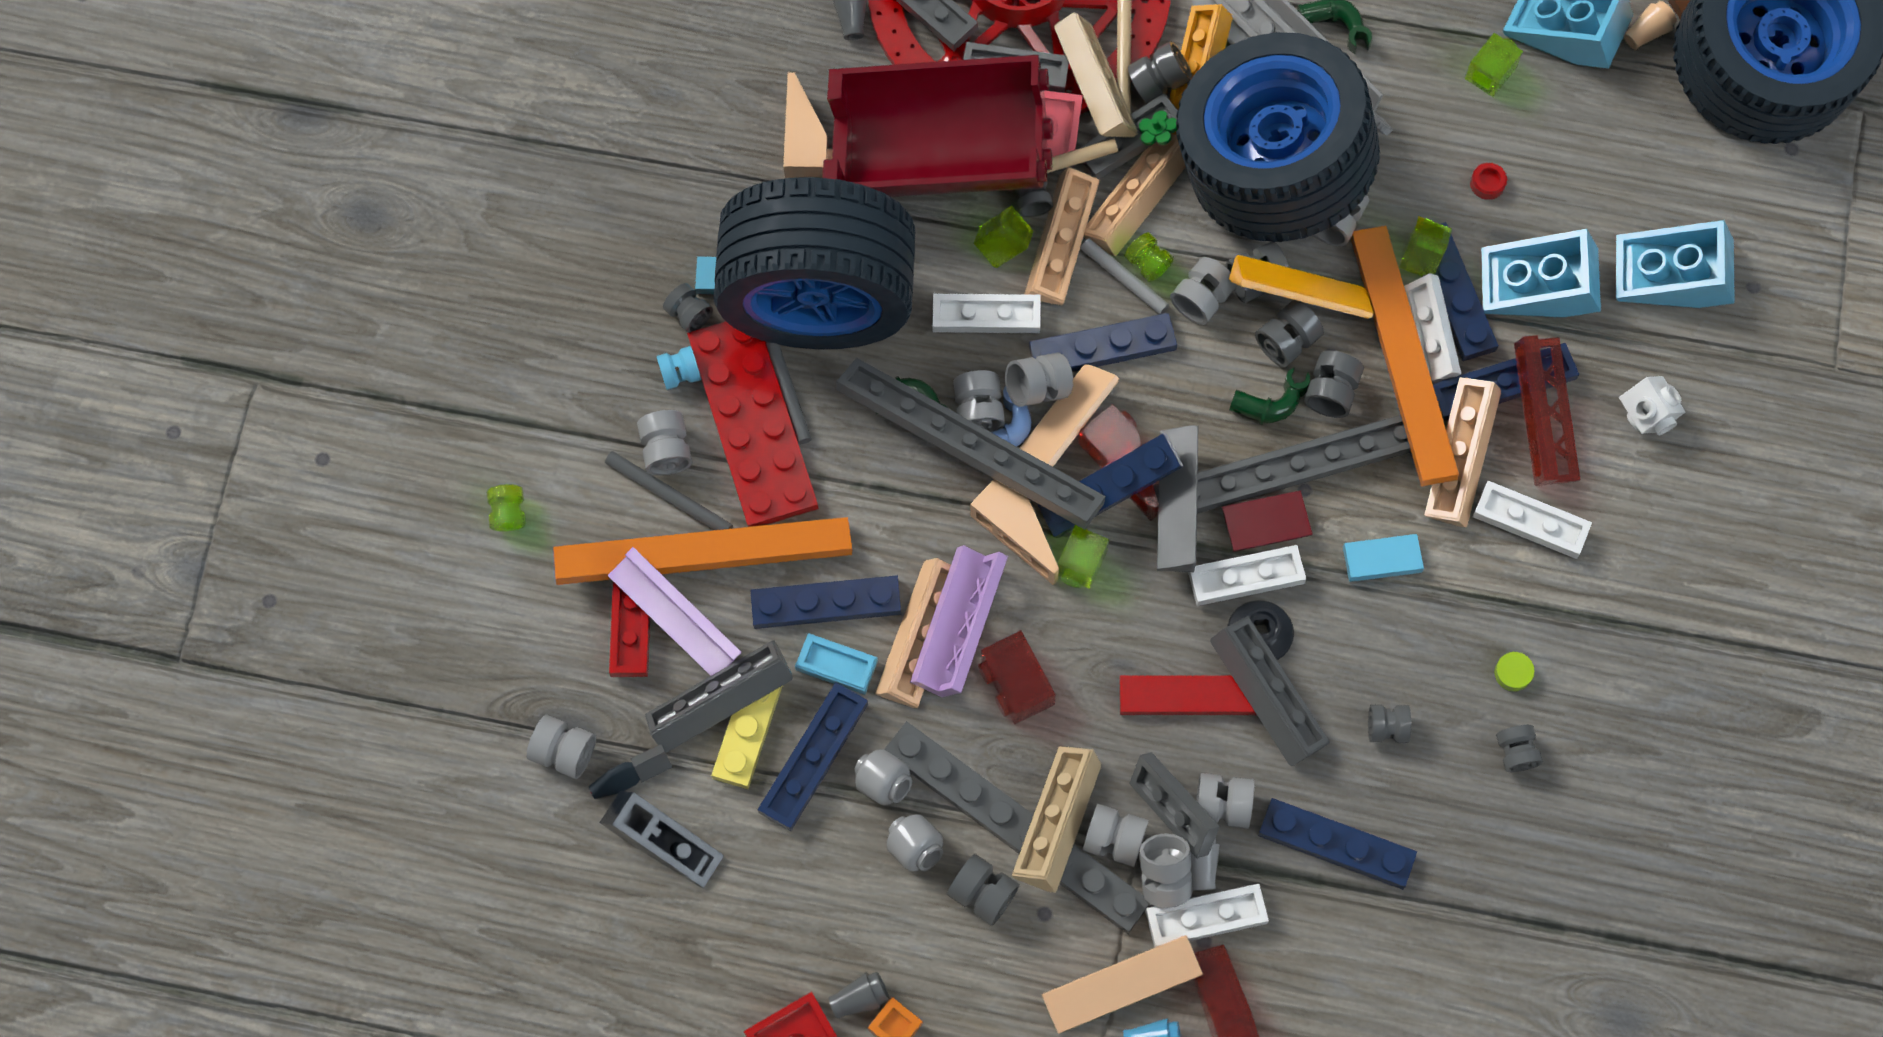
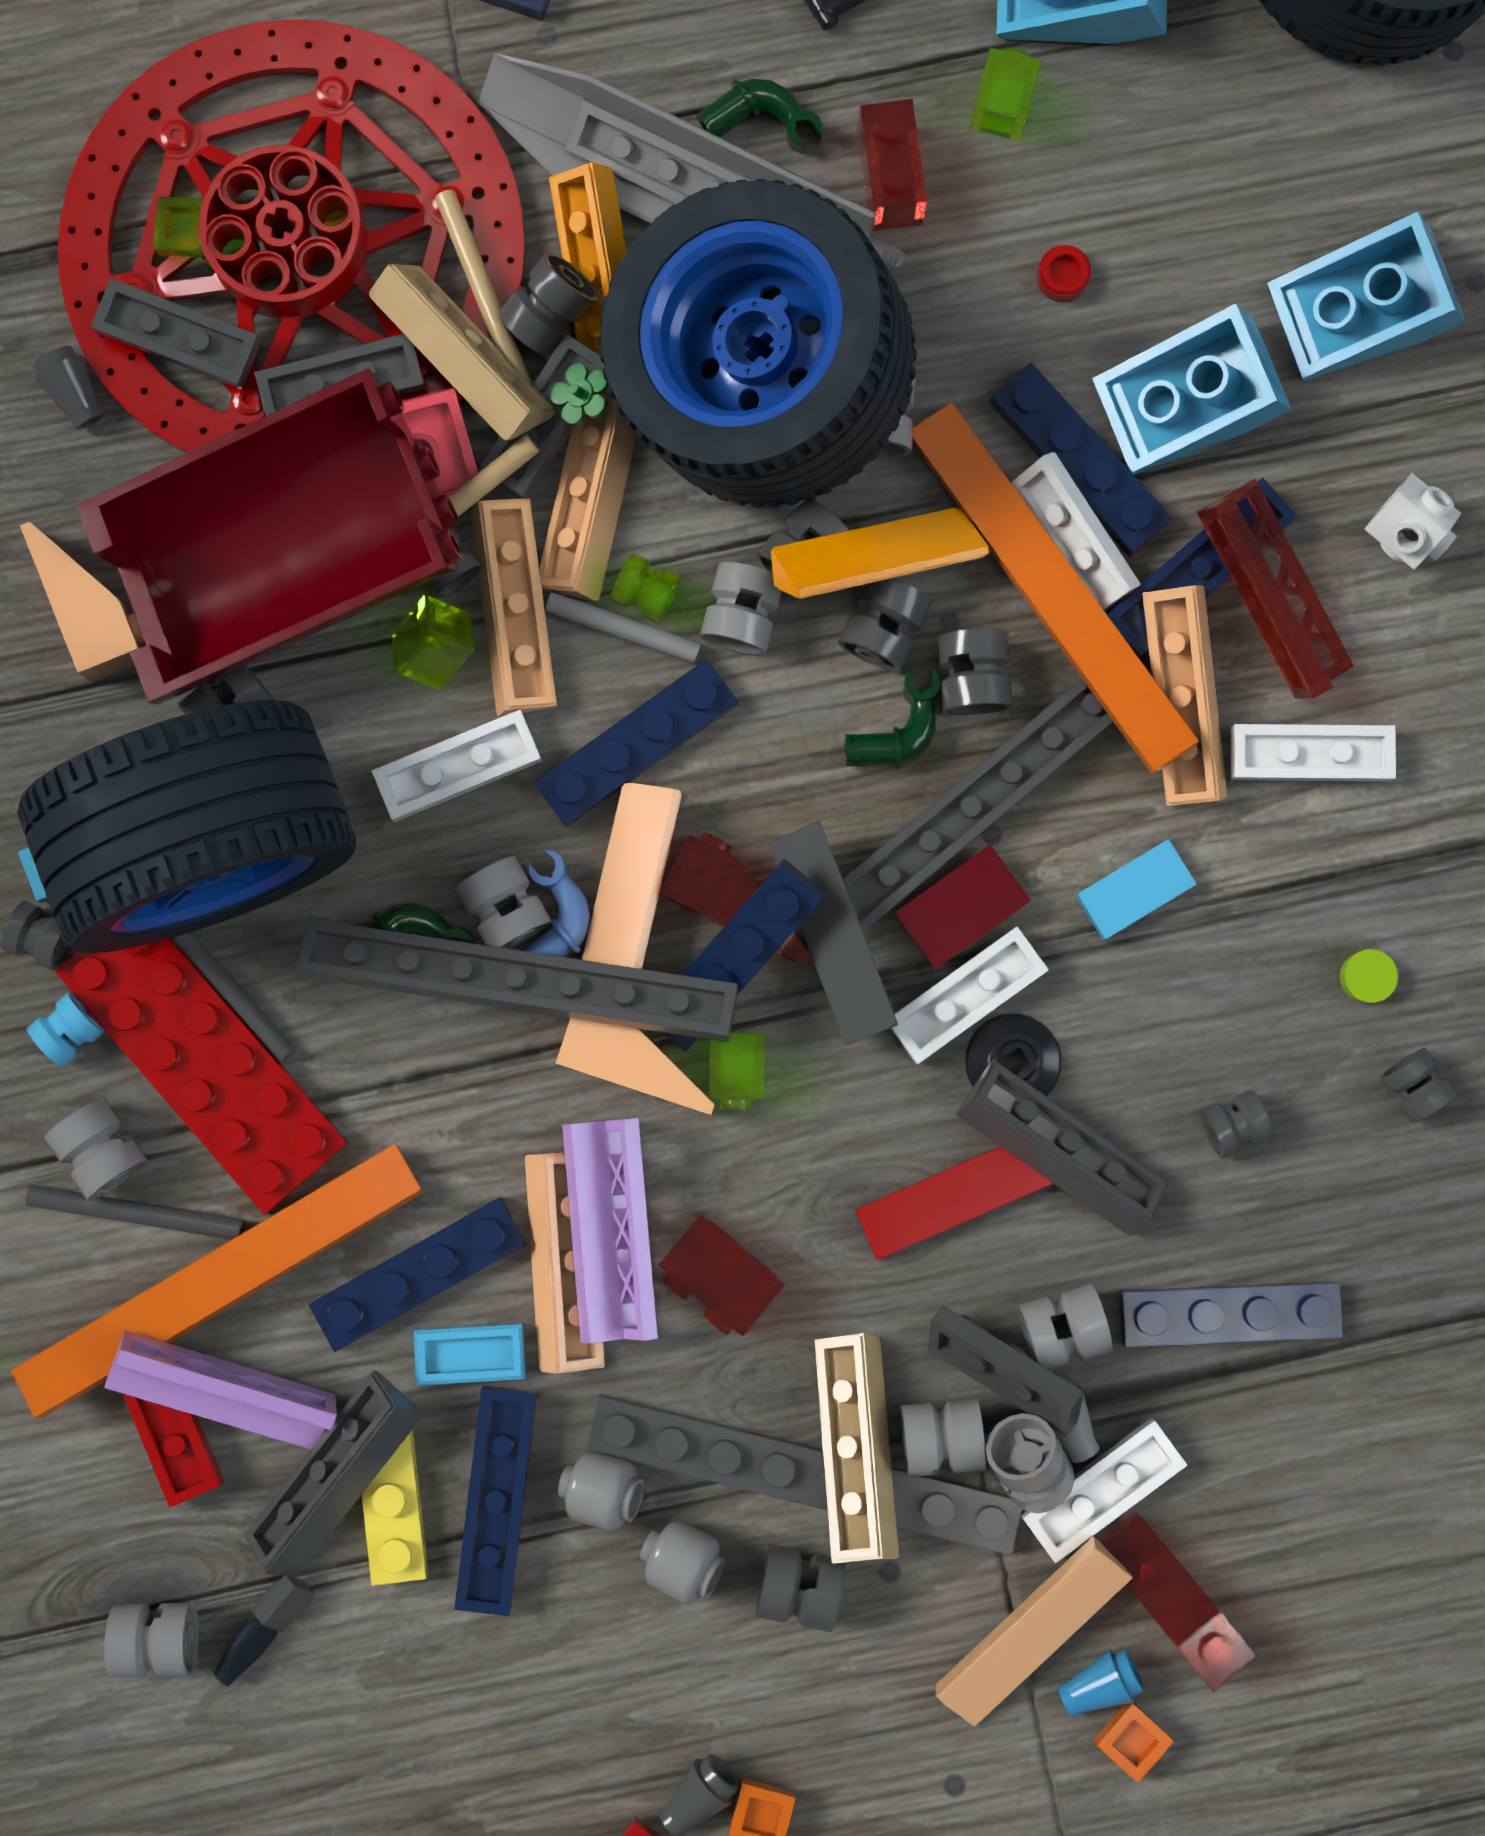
camera: 25 degrees left, 15 degrees up
black slope [599,791,724,888] -> none
light grey wheel [1005,352,1073,407] -> none
clear neon green panel [1398,216,1452,277] -> none
none -> clear red brick [857,99,927,231]

